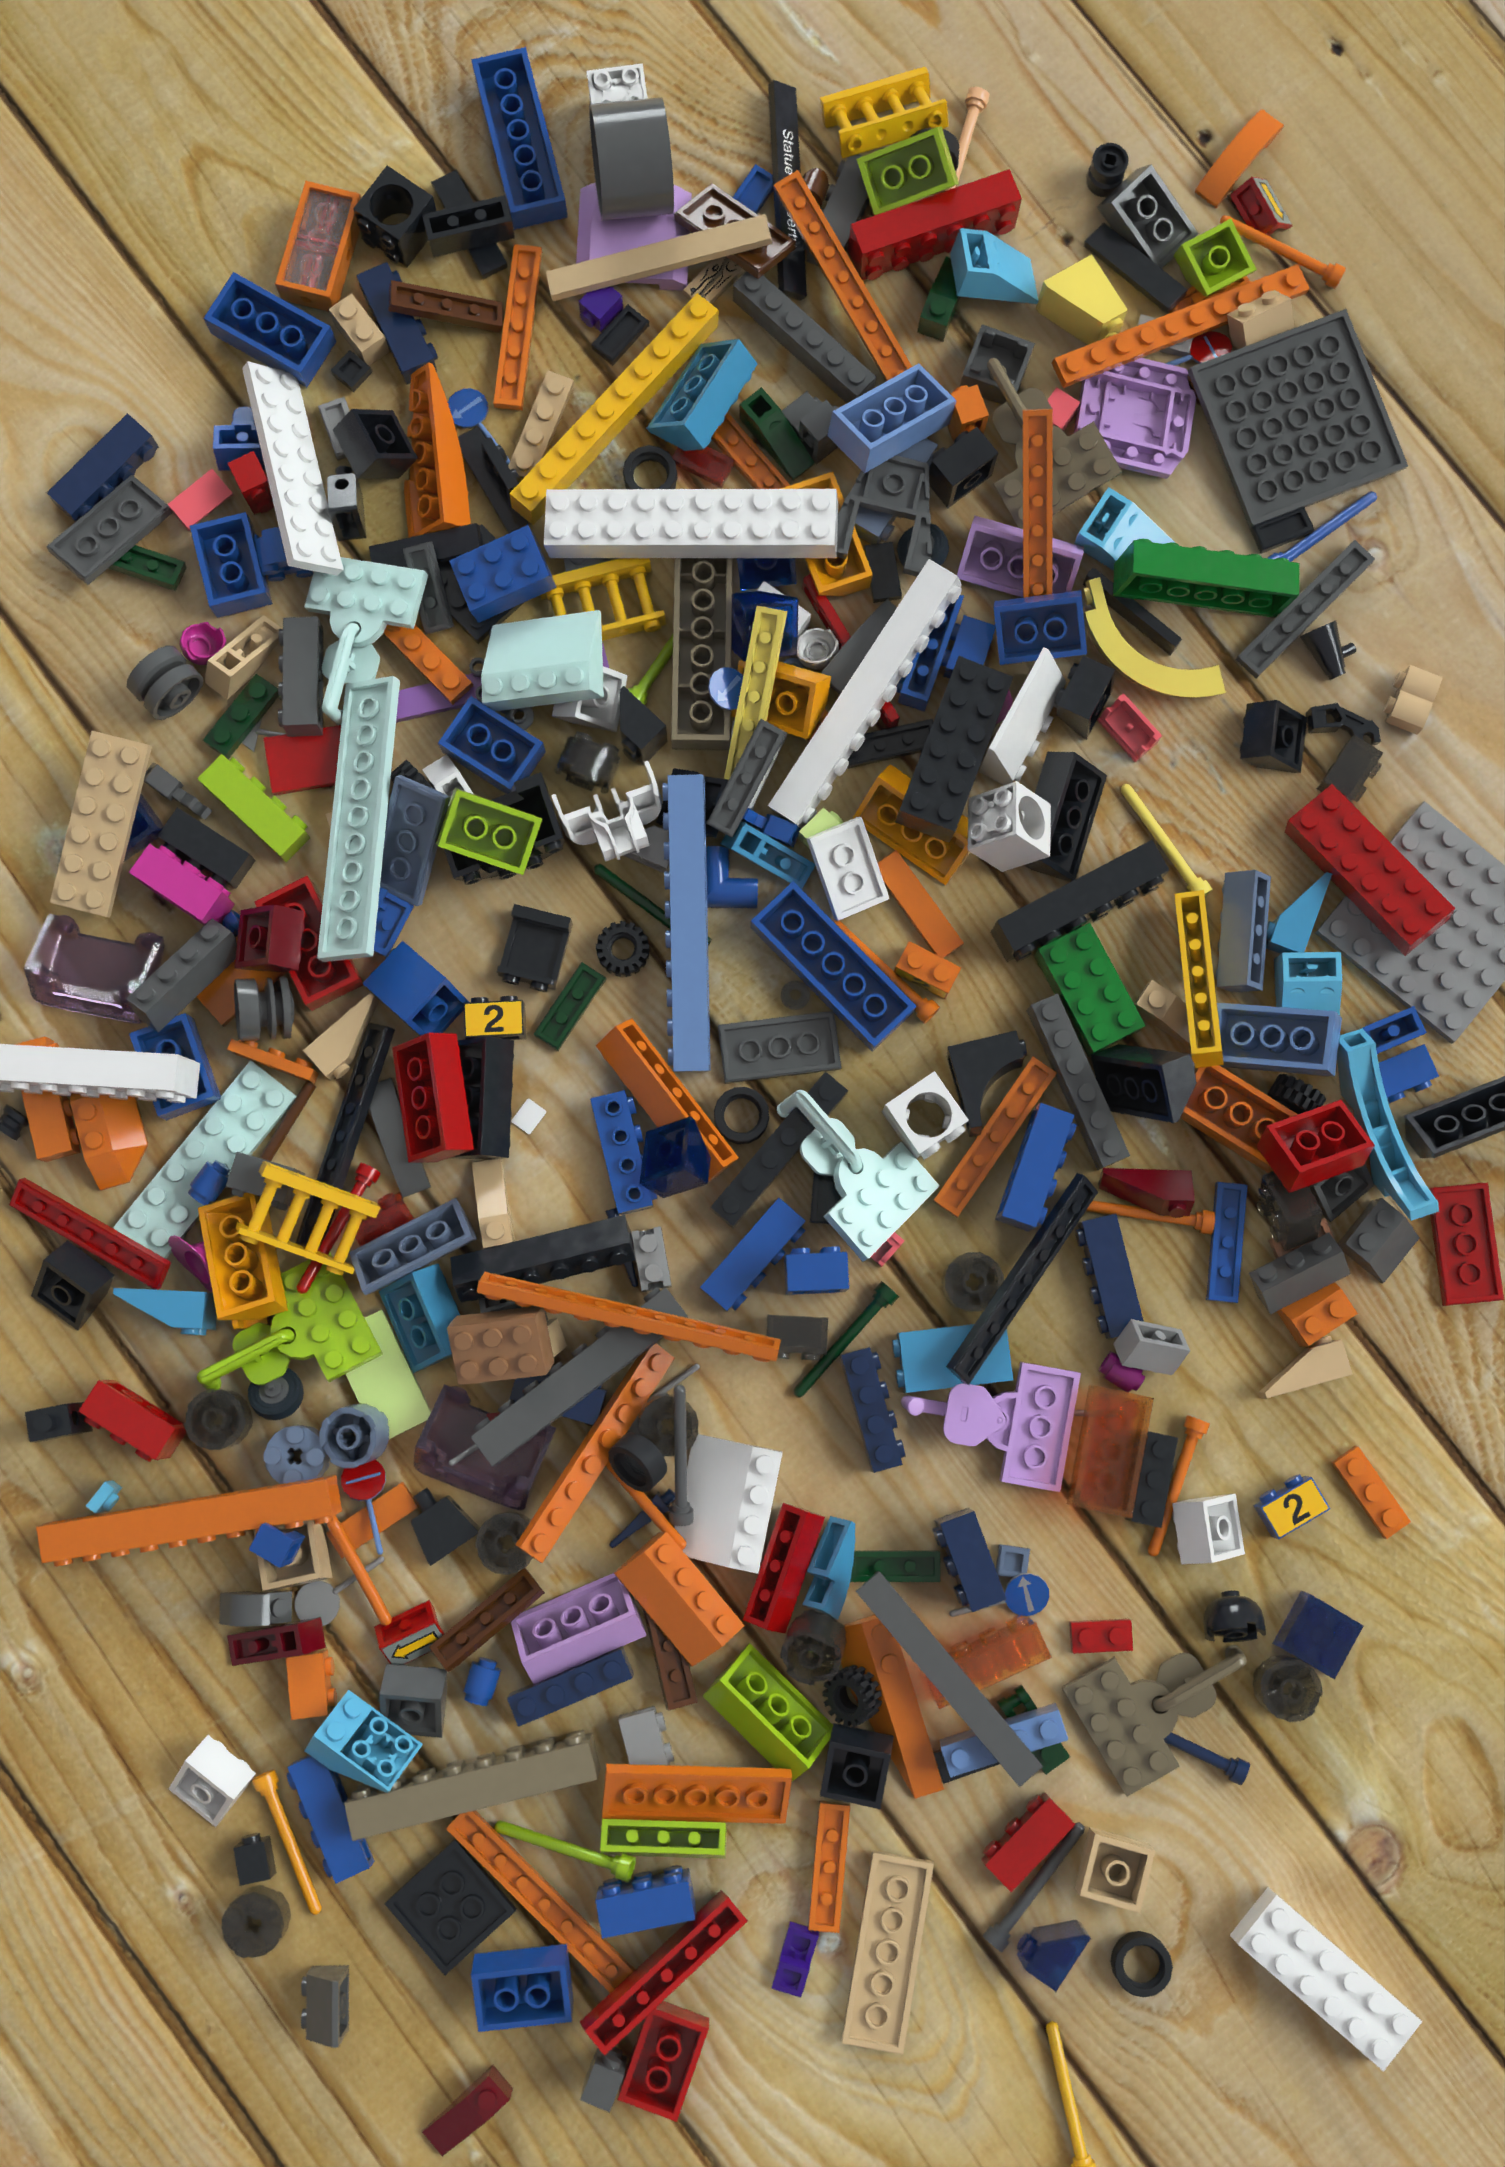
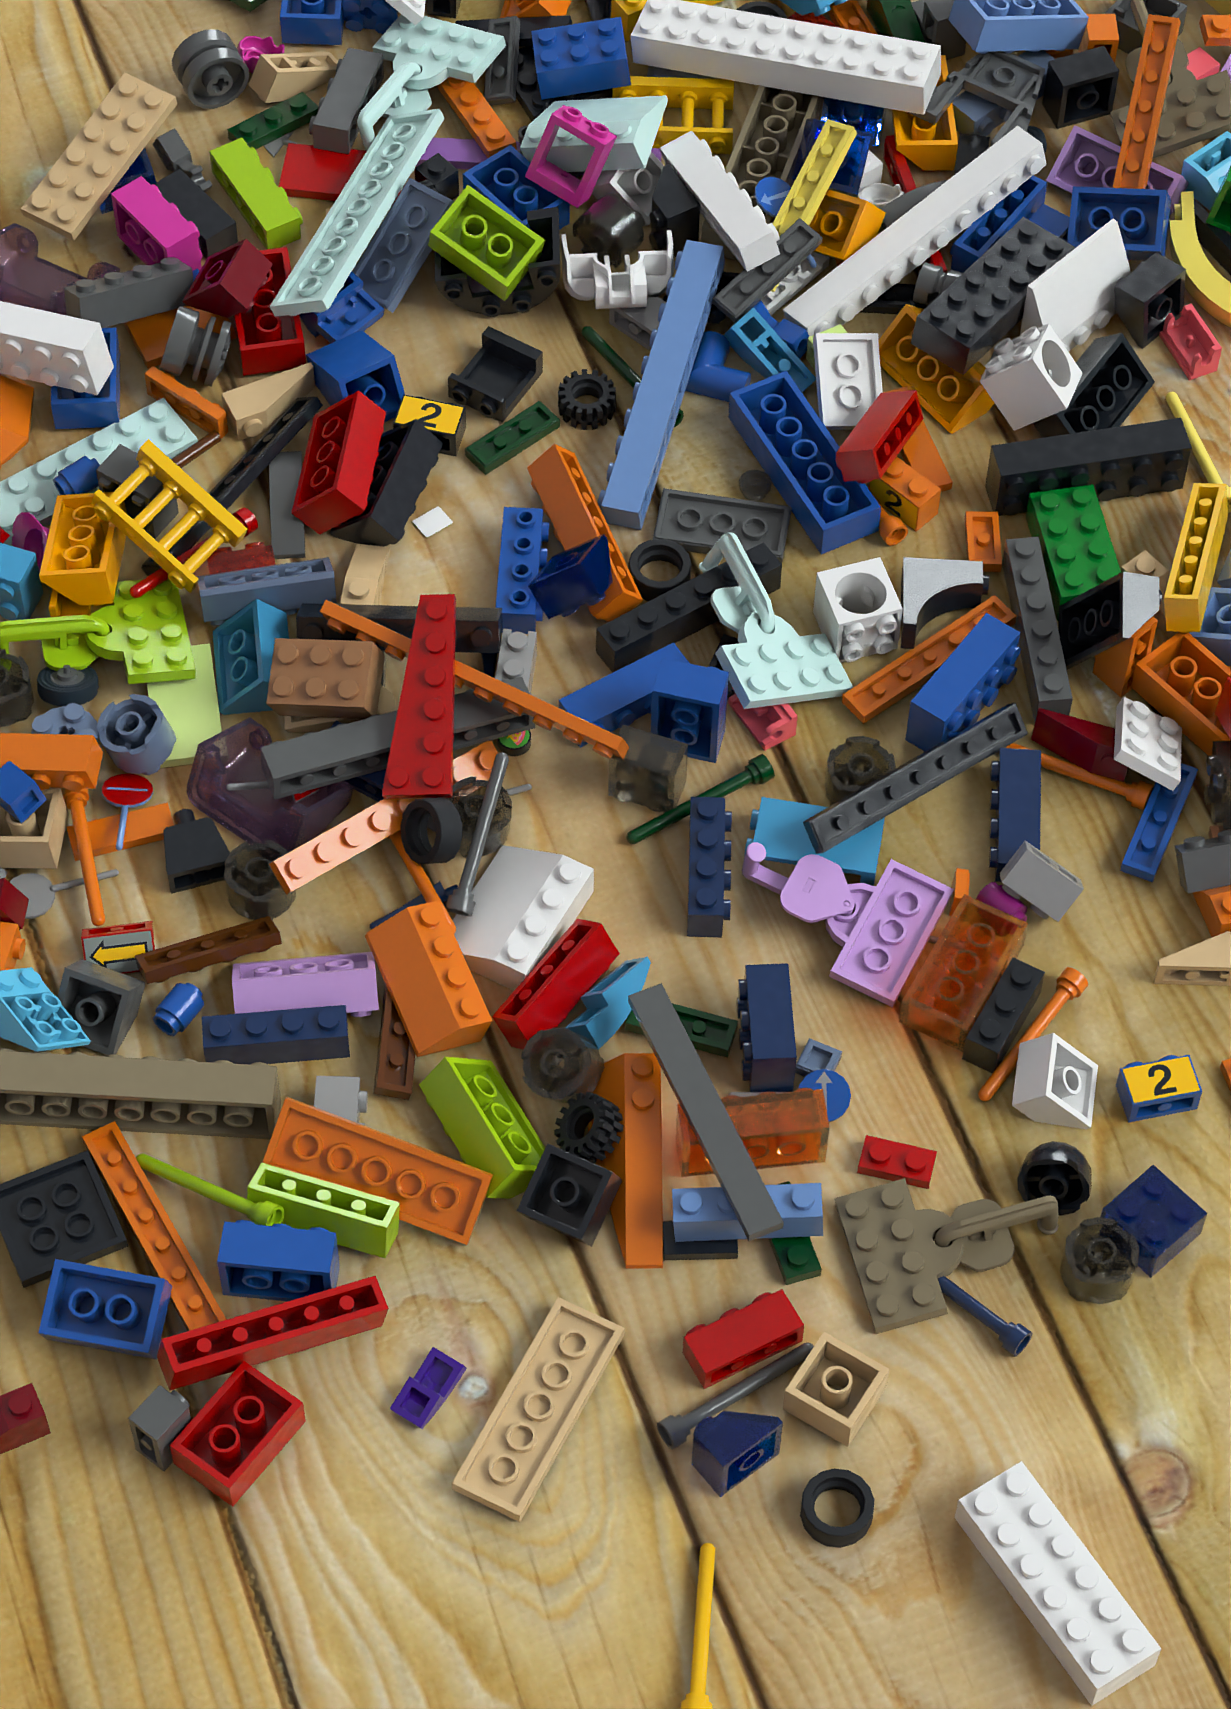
camera: 20 degrees right, 25 degrees down
orange plate [808,1801,850,1933] -> none
none -> red wing [382,594,456,799]
none -> black brick [415,153,459,200]
none -> dark pink window [525,105,617,208]
none -> white brick [660,131,780,272]
none -> red brick [836,390,924,483]
none -> dark grey wheel [913,262,963,306]
none -> orange tile [949,868,970,917]
none -> orange plate [964,511,1002,572]
none -> white plate [1114,697,1182,791]

